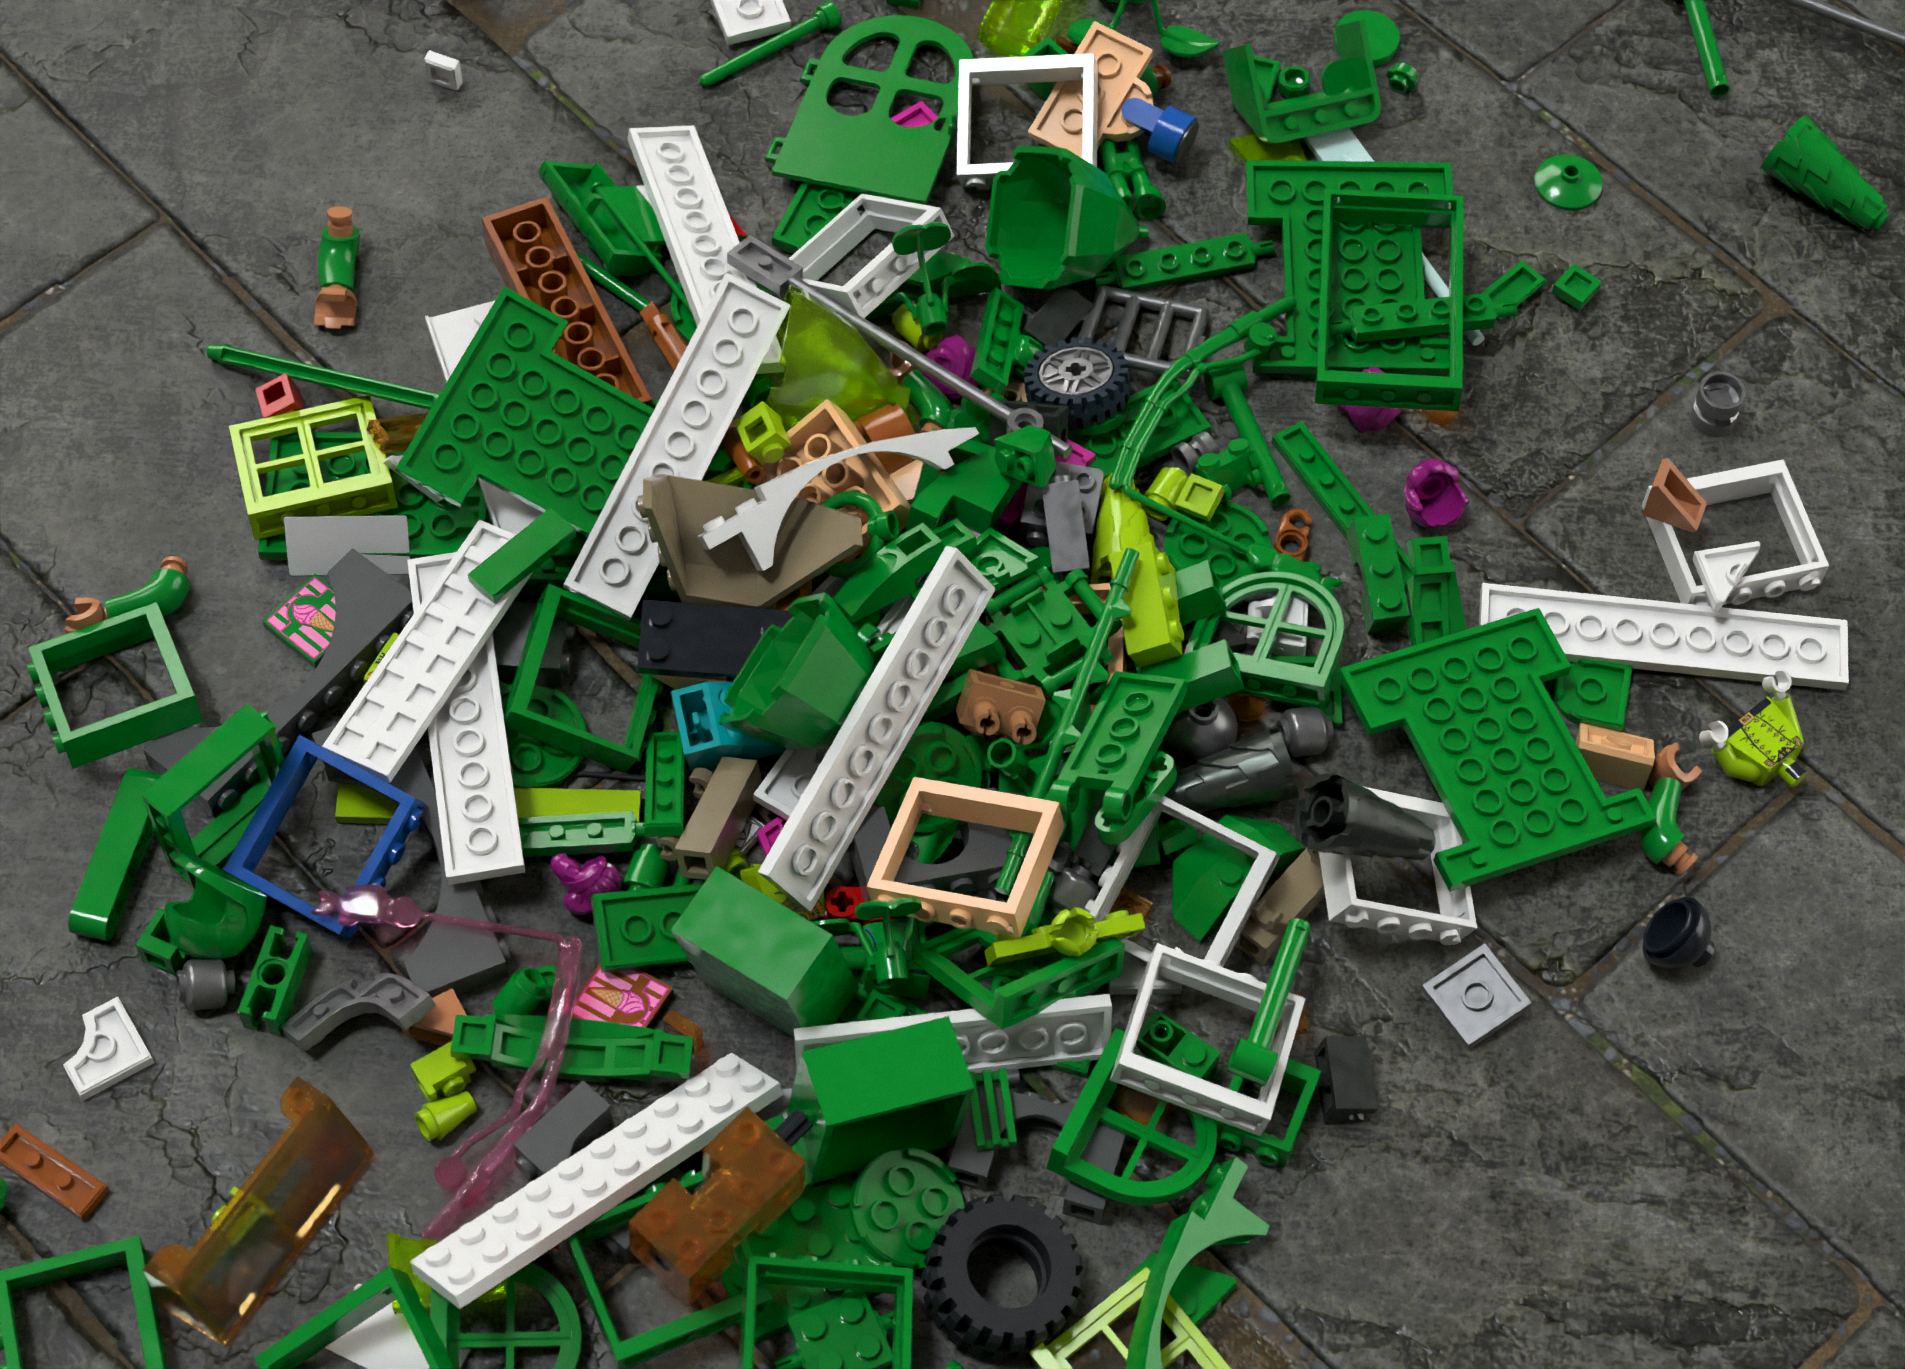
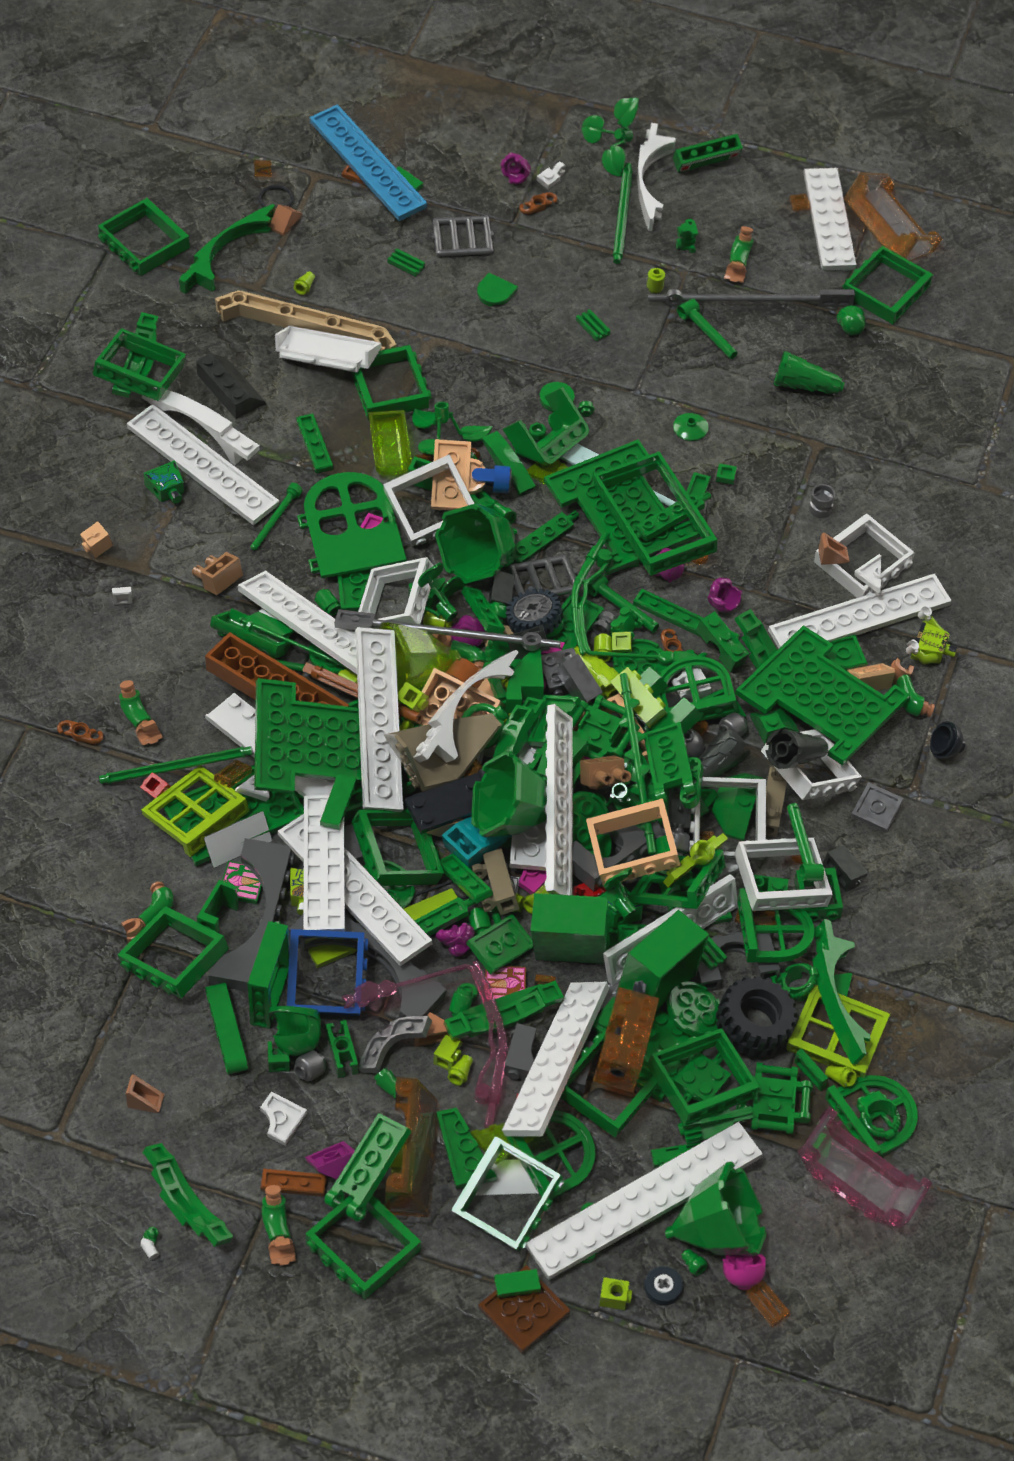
camera: 30 degrees left, 5 degrees down
green slope [994,425,1057,488] -> none
none -> dark orange piece [57,720,104,745]
none -> medium nougat brick [192,552,243,595]
none -> green panel [197,880,238,934]
none -> magenta slope [305,1141,355,1179]
none -> green brick [314,589,341,616]
none -> green hinge [325,1113,412,1221]
none -> green cone [374,1068,404,1099]
none -> green wing [436,1107,497,1189]
none -> green slope [481,431,536,495]
none -> green slope [750,705,799,745]
none -> green piece [771,963,819,1002]

